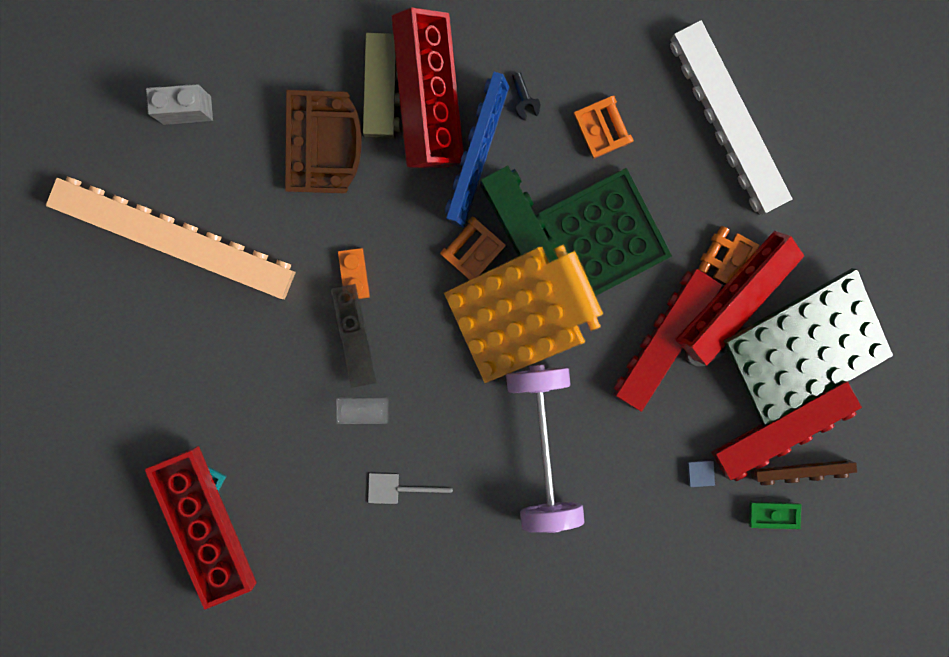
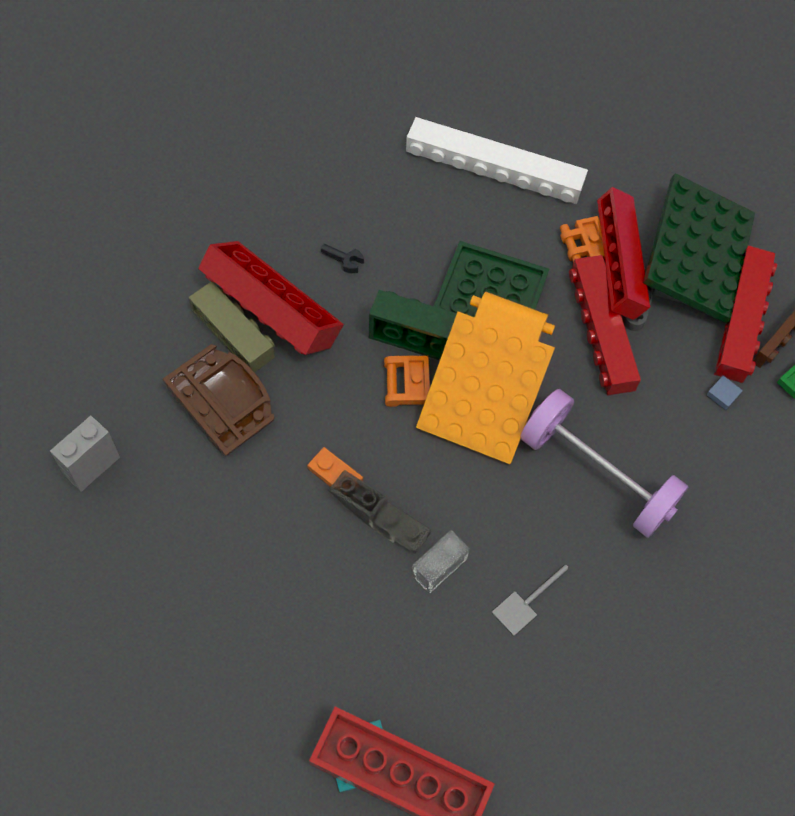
camera: 45 degrees left, 25 degrees down
light nougat brick [46,176,296,300] -> none
blue plate [445,72,509,228] -> none
orange plate [573,96,634,159] -> none

